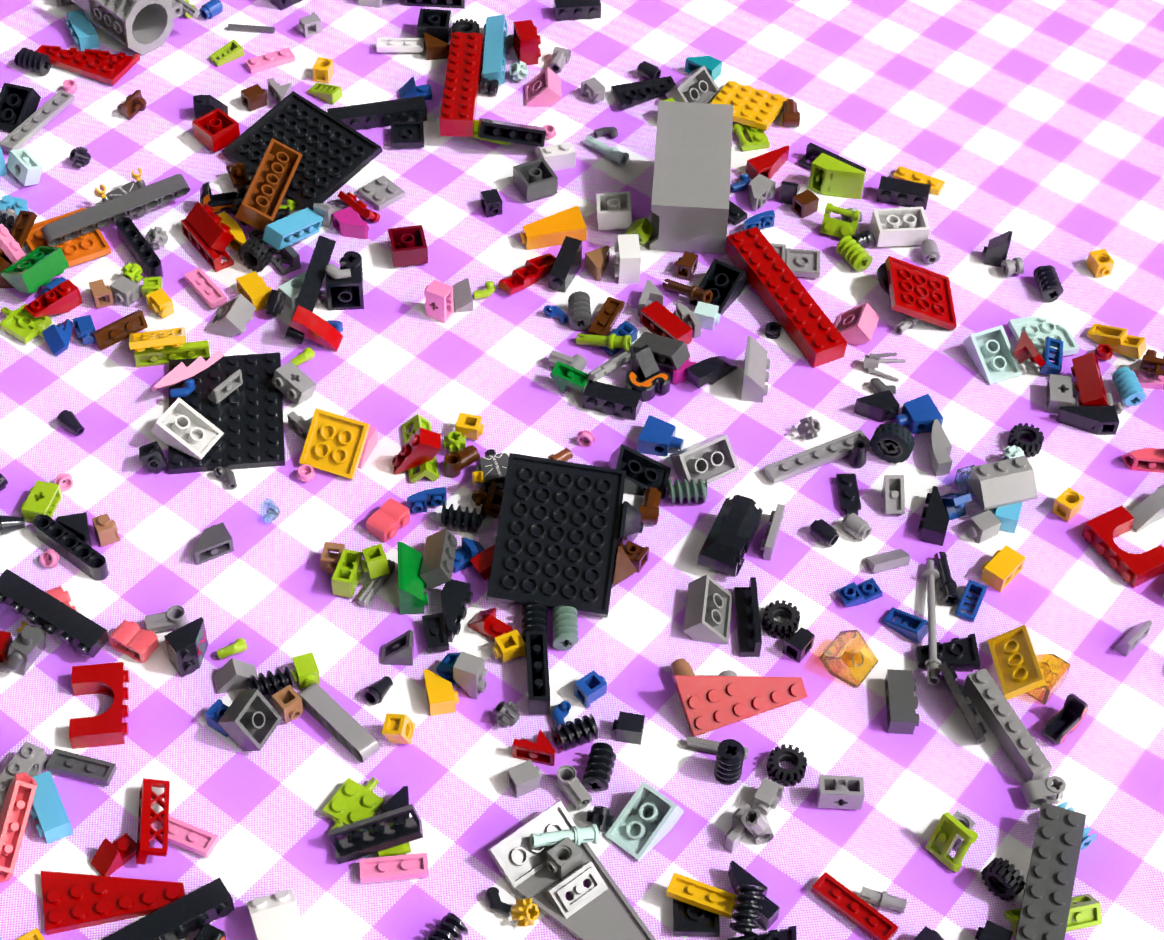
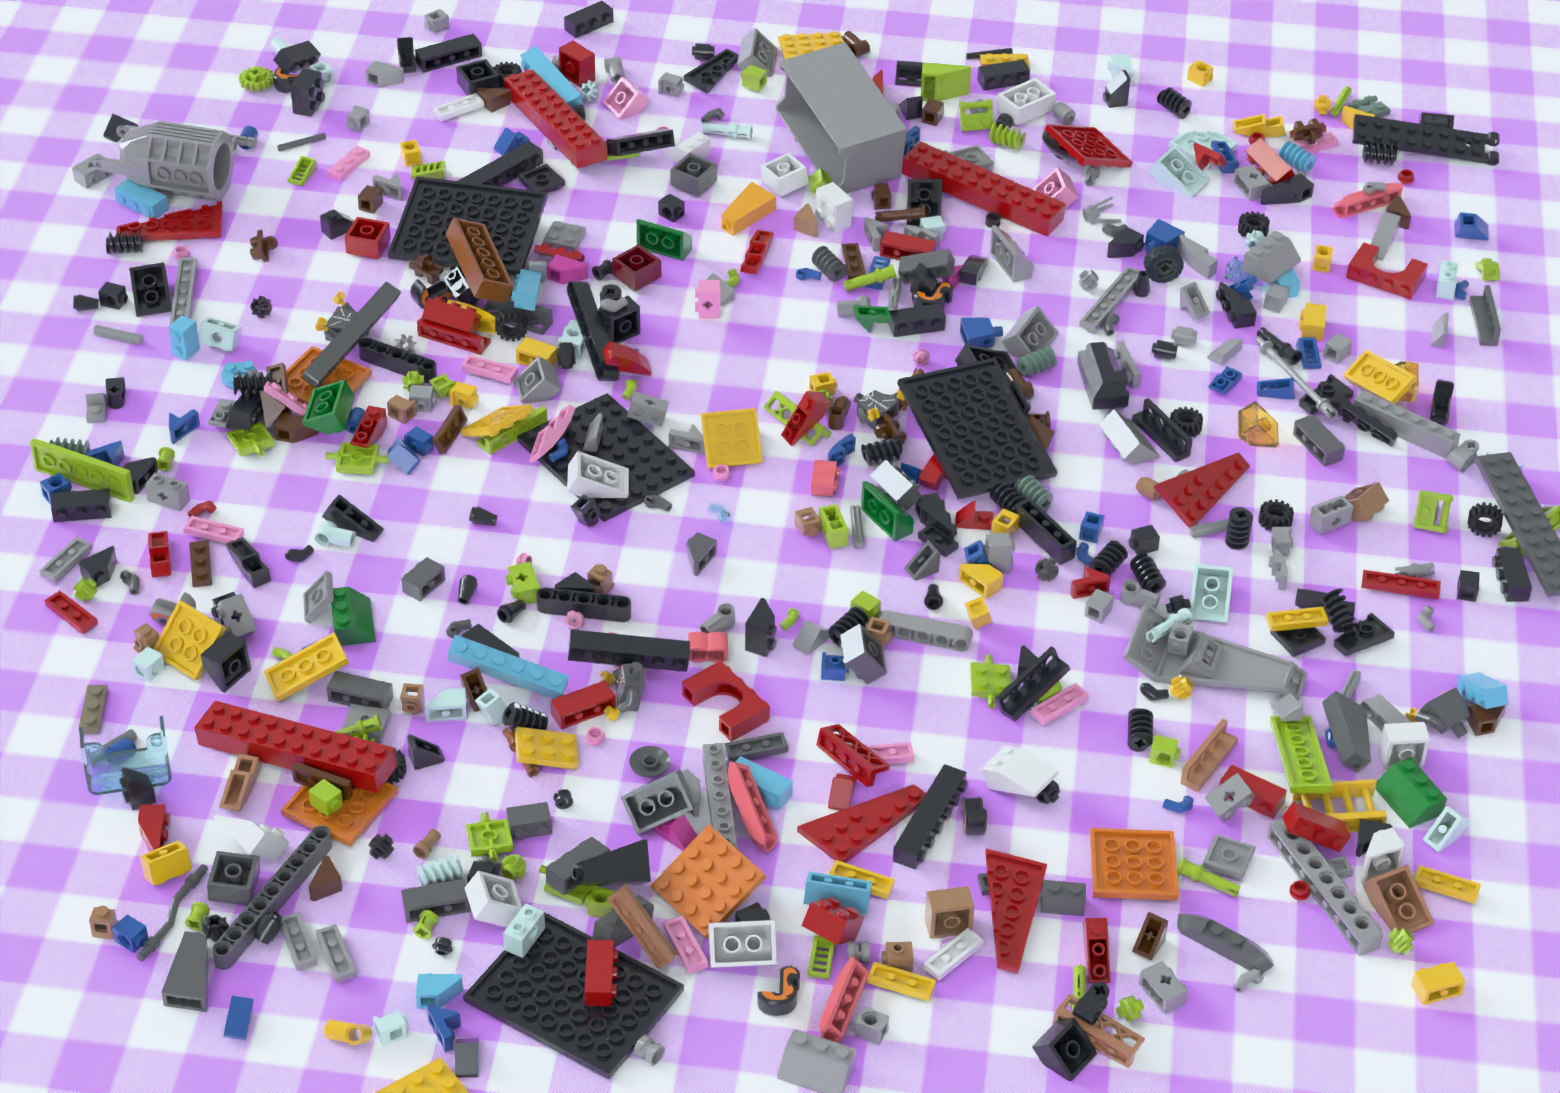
camera: 30 degrees left, 5 degrees down
lime brick [361,543,390,579] -> none
black slope [549,236,582,293] -> none
teal slope [685,56,722,80] -> none
light grey piece [741,807,774,844] -> none
black brick [782,627,815,663] -> none
black hinge [836,473,861,515] -> none
light grey wheel [1001,257,1024,277] -> none
none -> black bush [592,259,612,281]
none -> green slope [636,219,692,261]
none -> black bar [965,47,1013,60]
none -> dark grey arm [1103,313,1120,336]
none -> light aqua slope [1107,54,1133,86]
none -> light grey brick [1323,333,1352,364]
none -> medium nougat slope [1344,481,1390,522]

